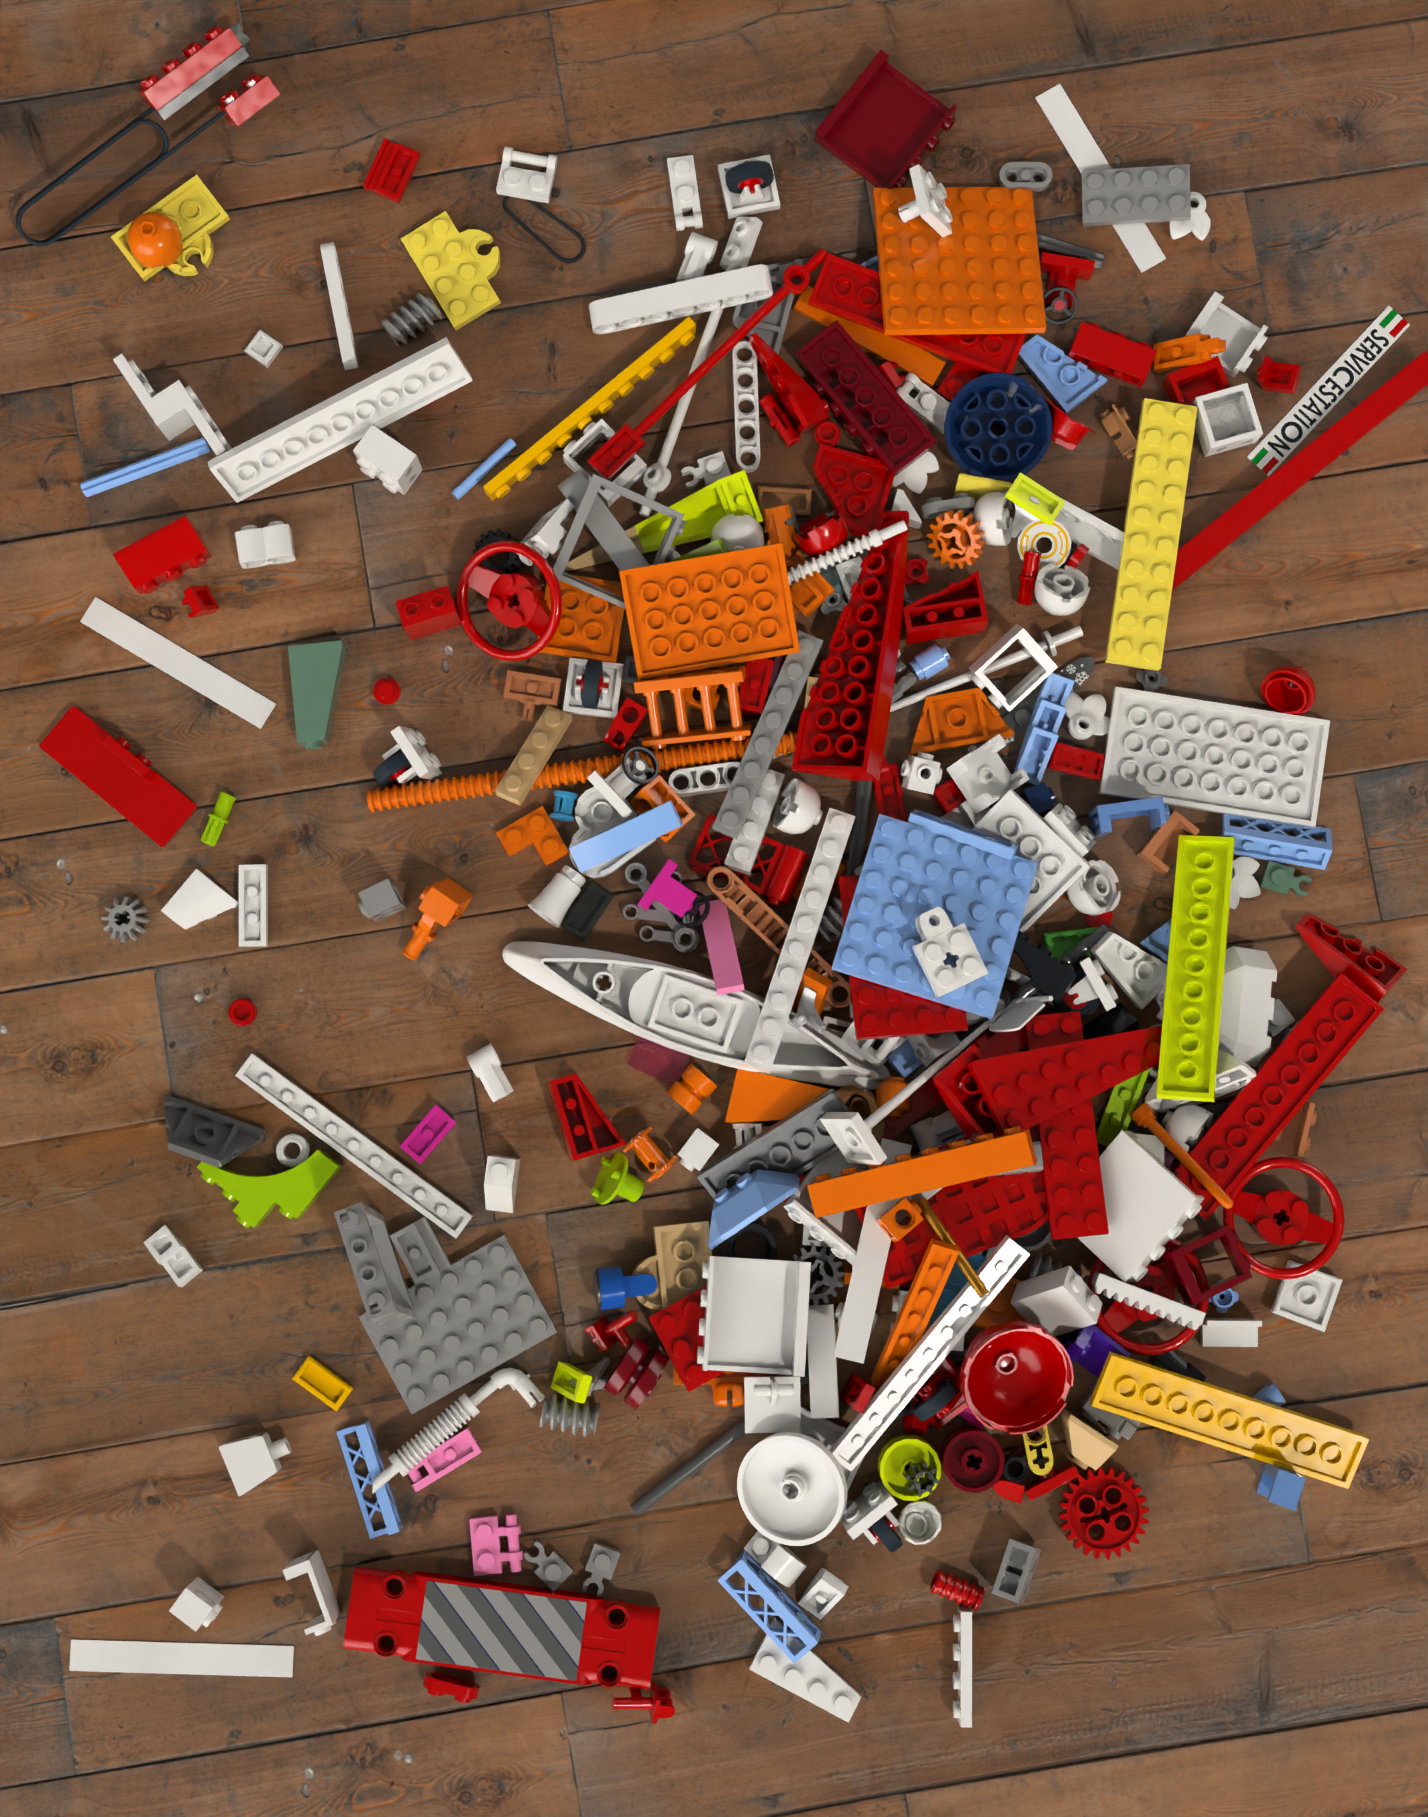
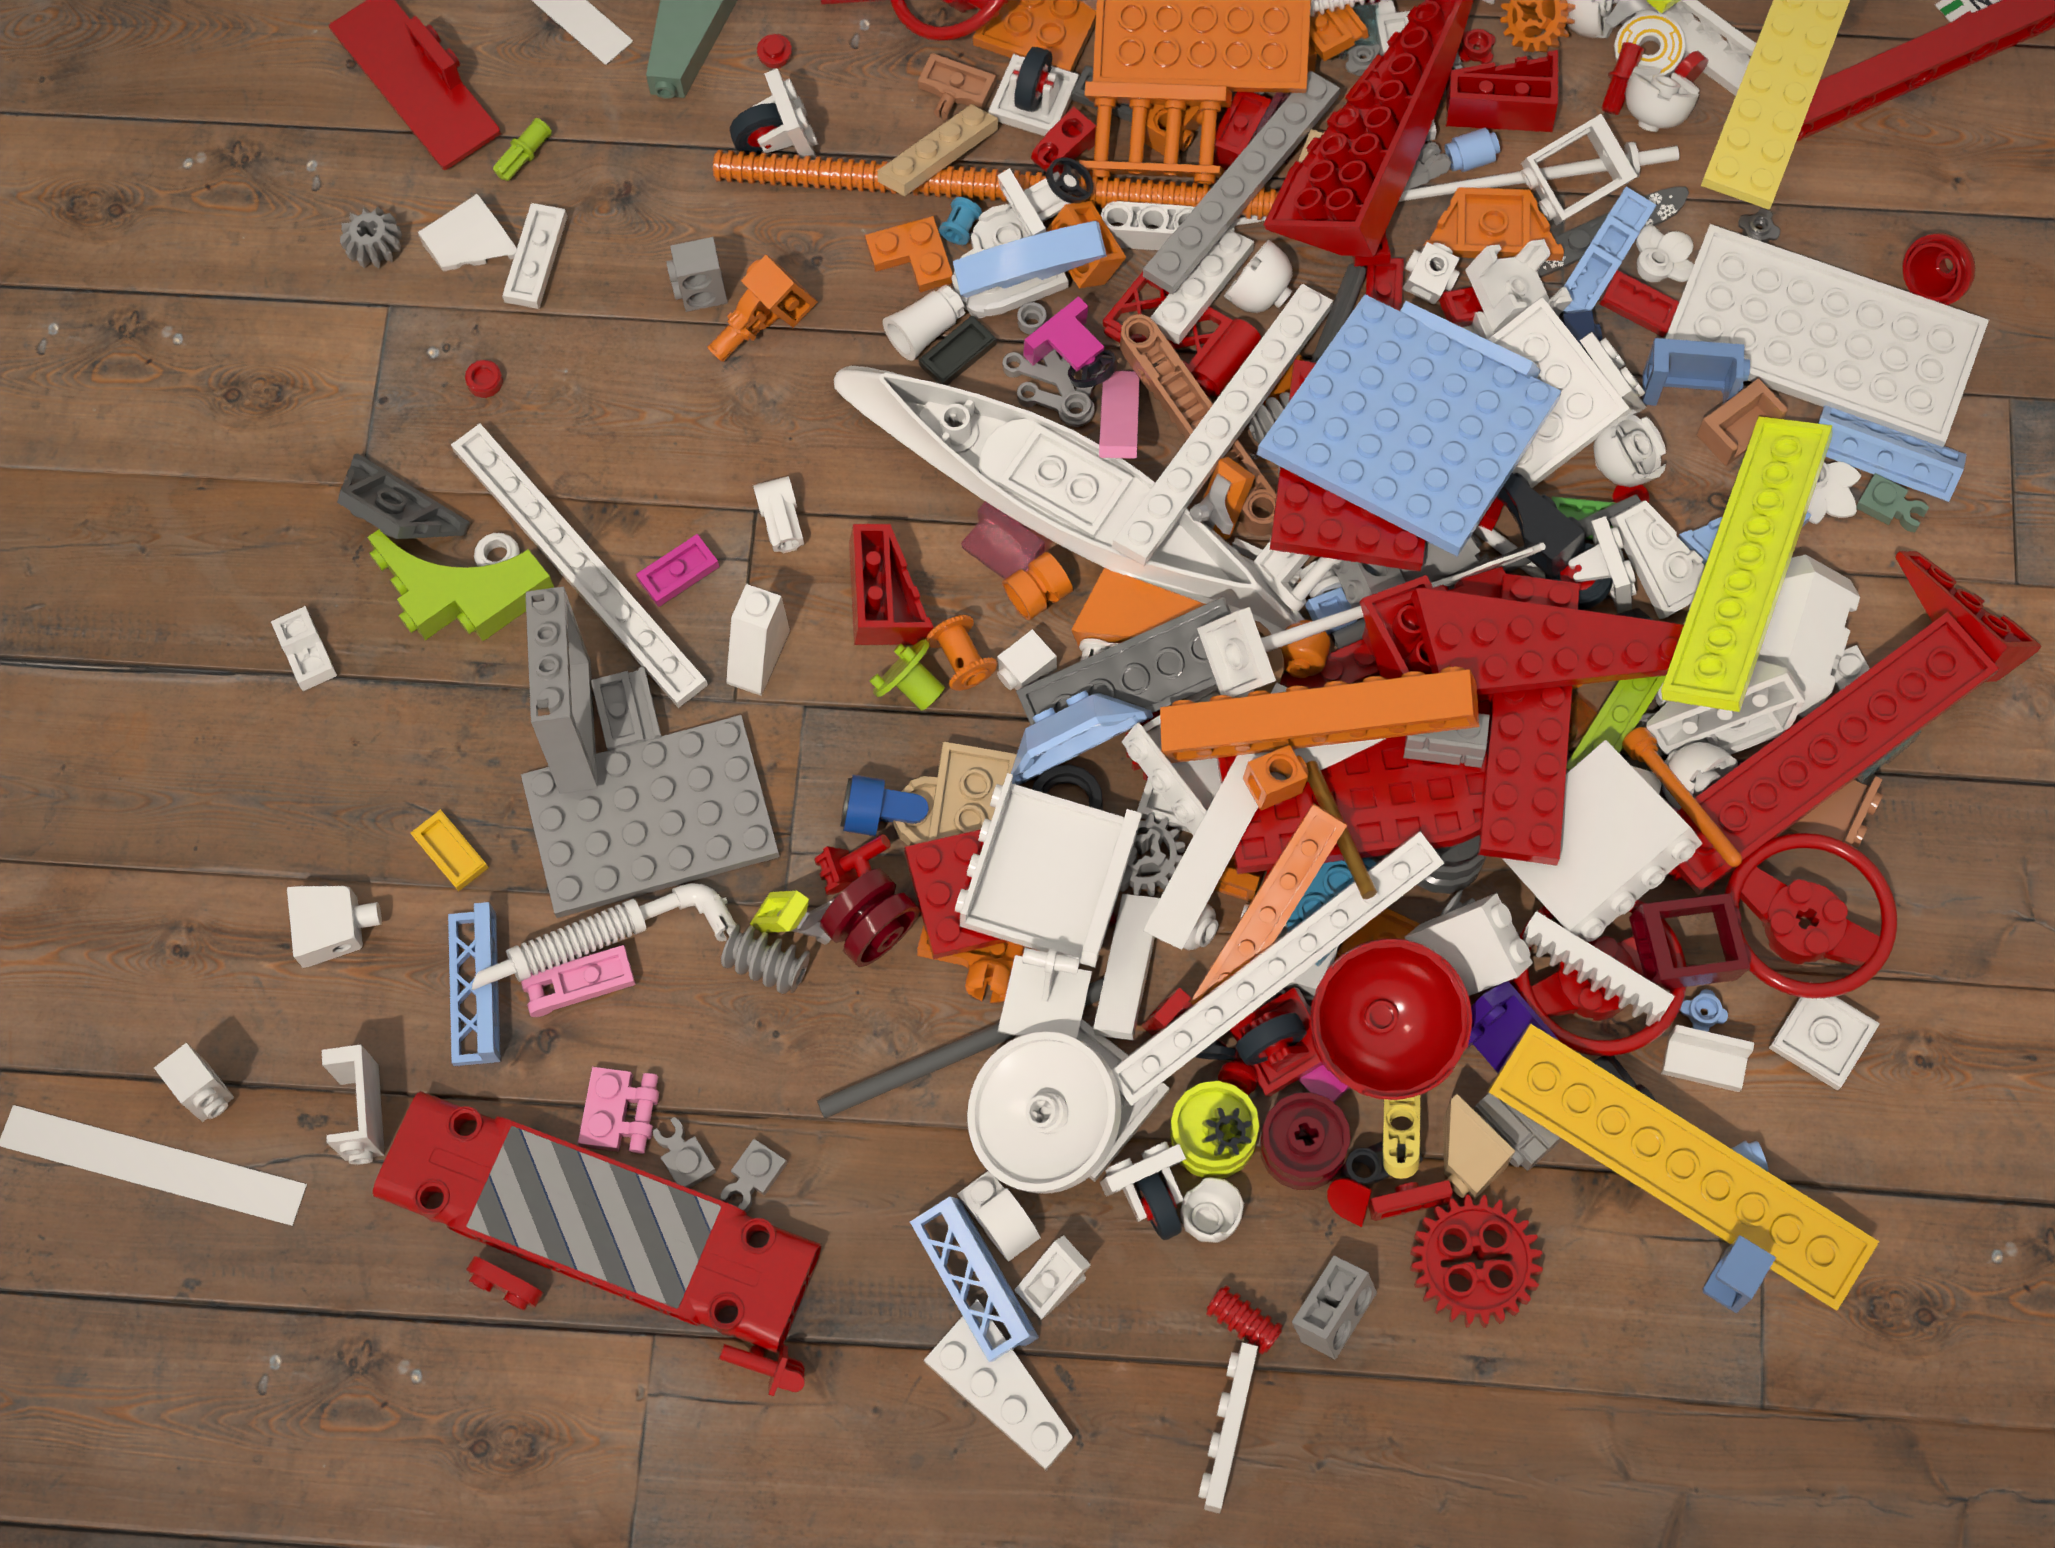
camera: 20 degrees right, 15 degrees down
white plate [912,907,989,998] -> none

